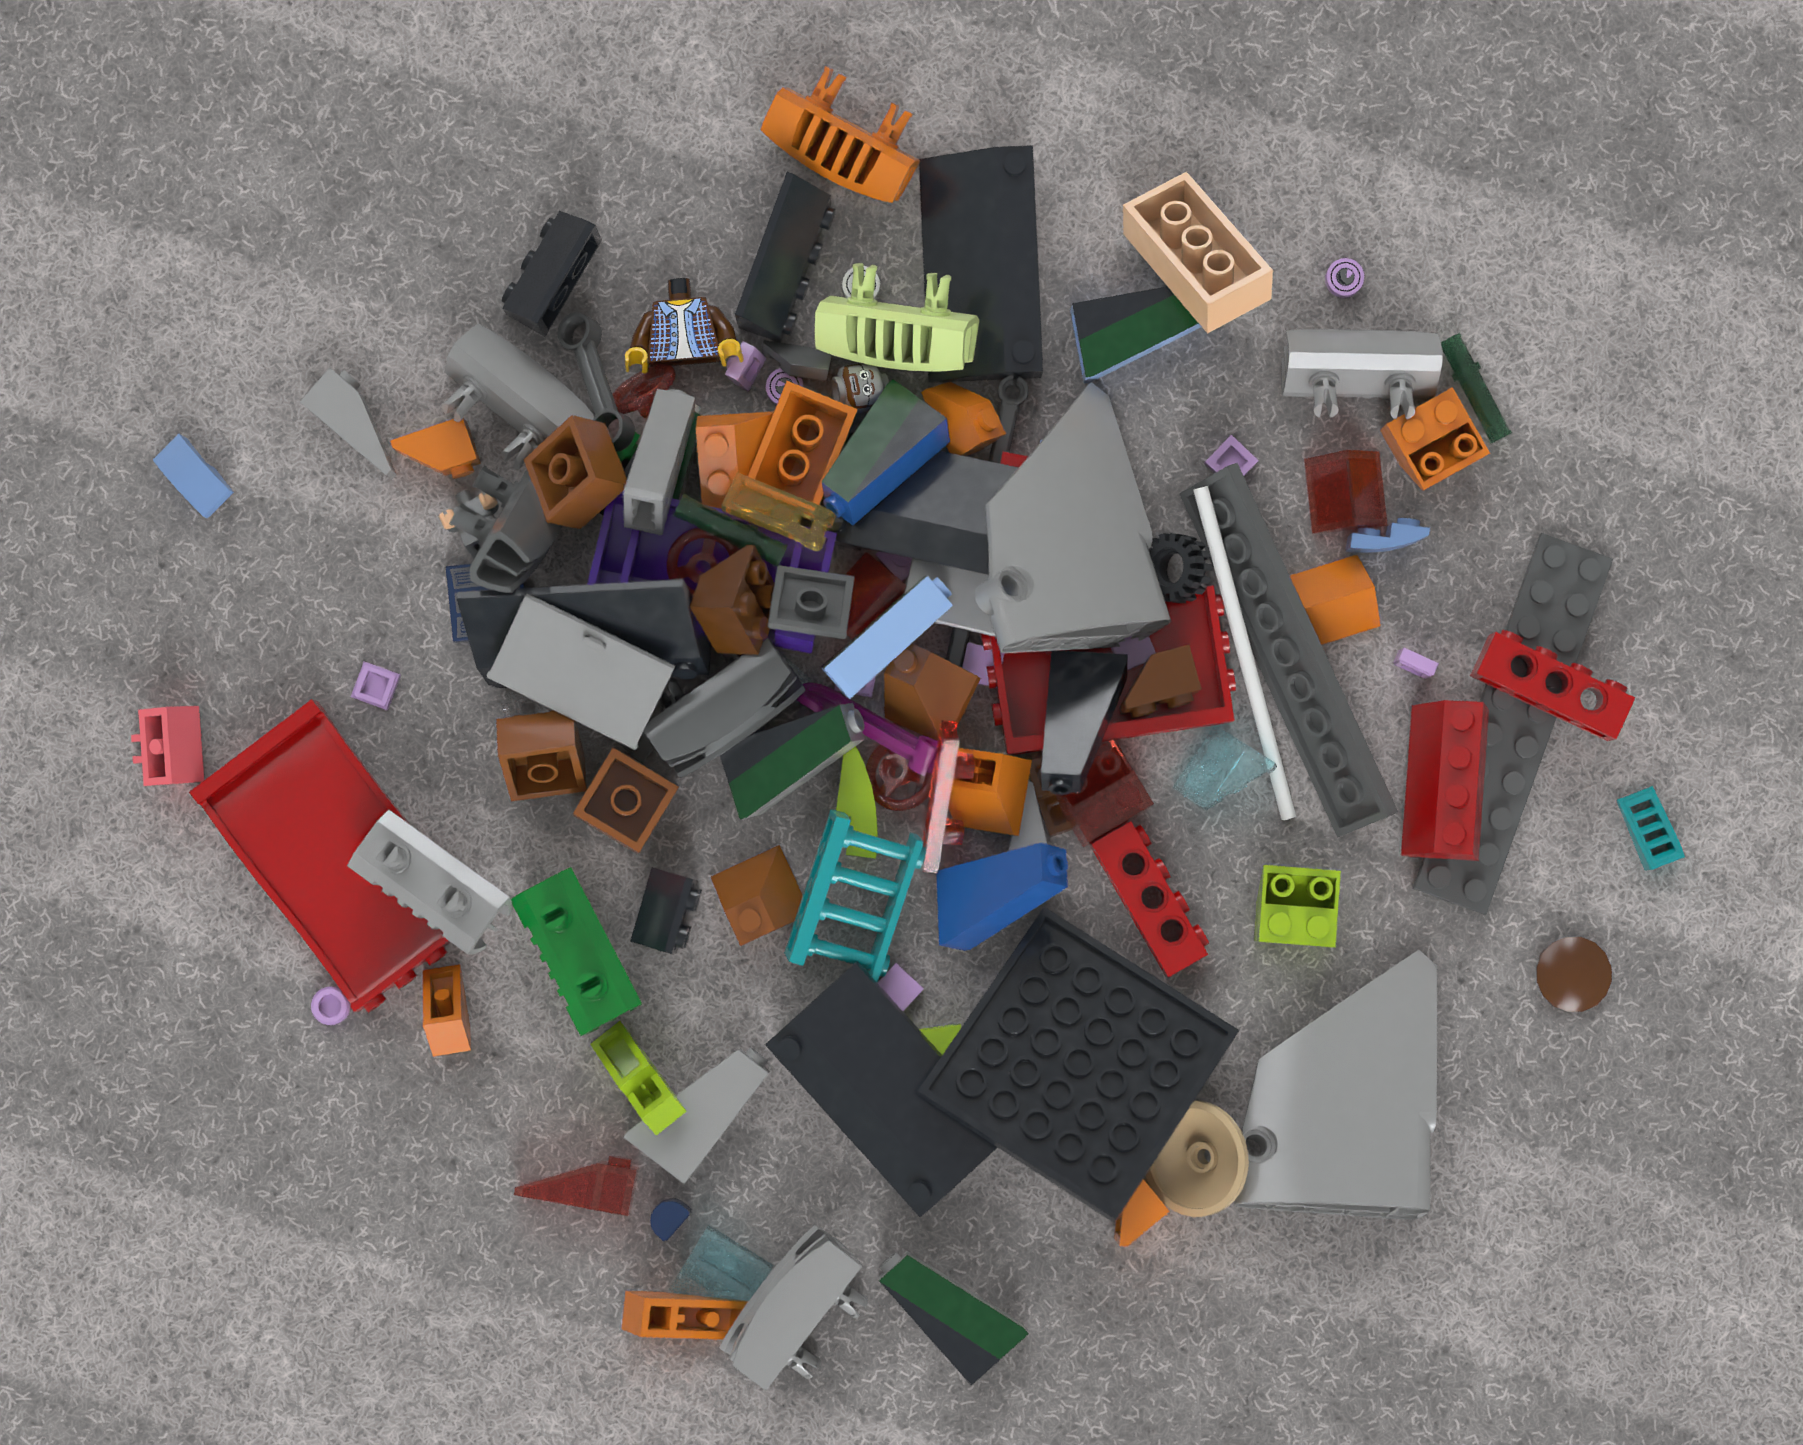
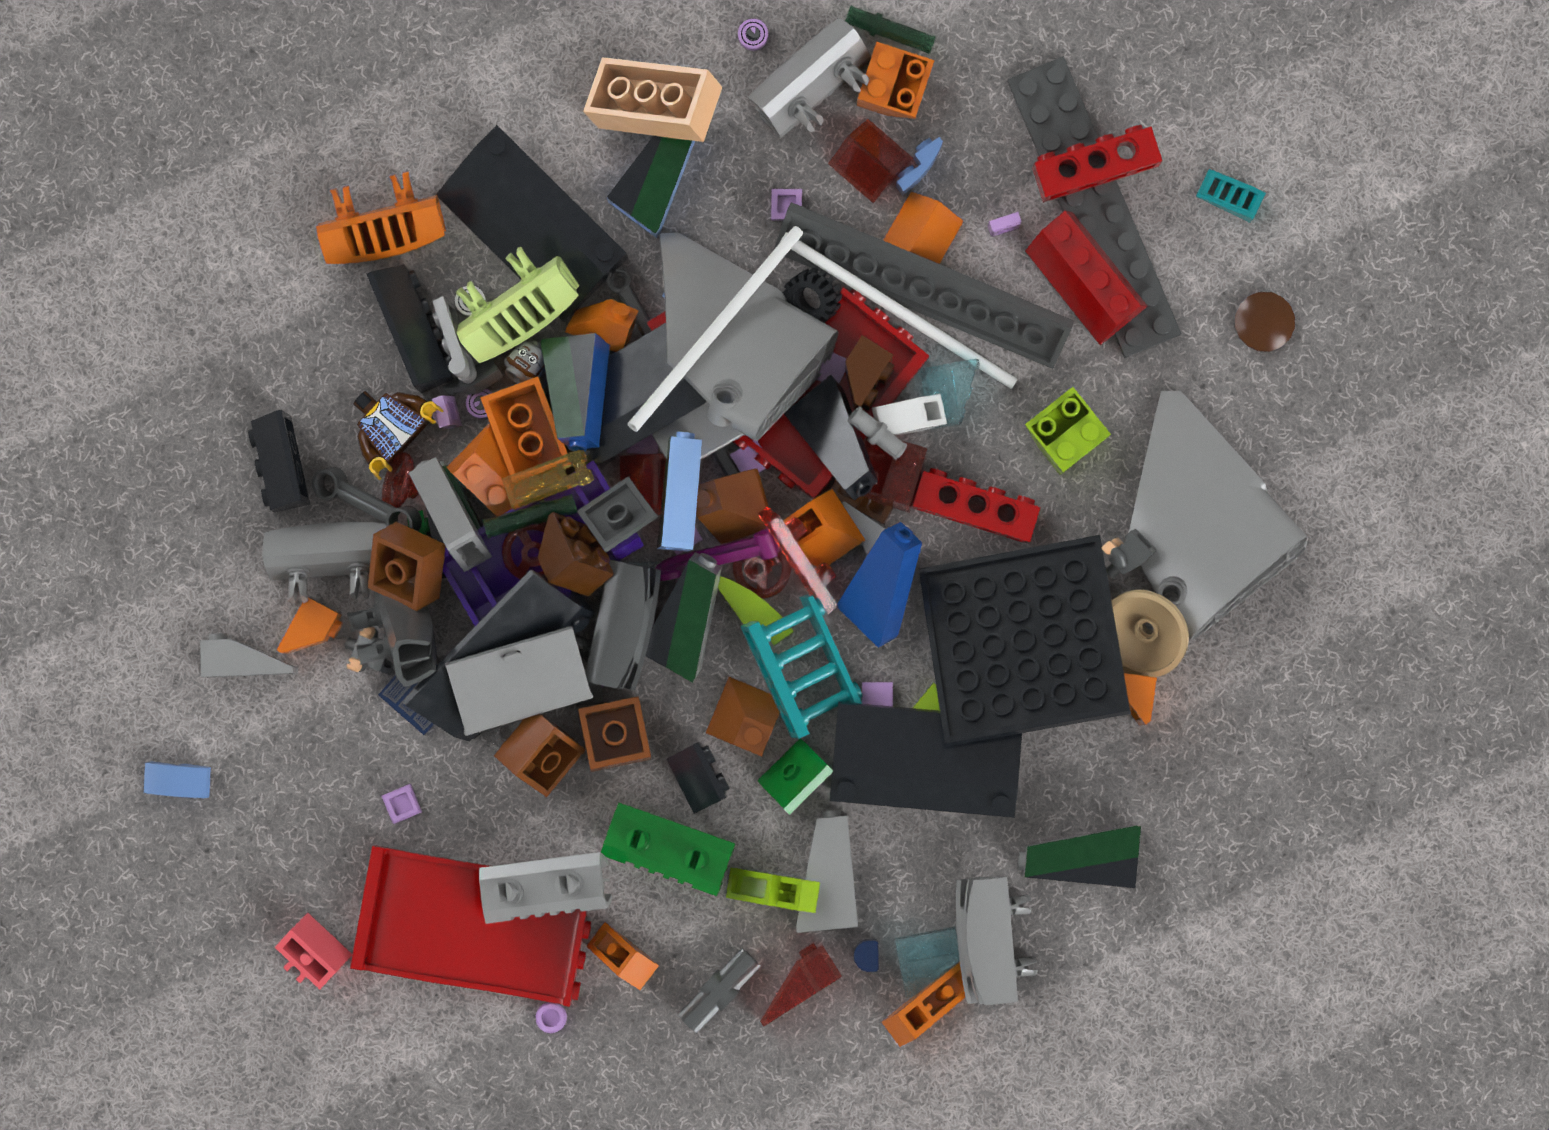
camera: 35 degrees left, 0 degrees up
none -> light grey plate [433,296,477,384]
none -> white piece [628,226,803,432]
none -> dark grey piece [678,948,761,1034]
none -> green plate [757,738,833,815]
none -> light grey pin [847,406,907,460]
none -> white slope [872,394,947,435]
none -> dark grey piece [1101,529,1157,579]

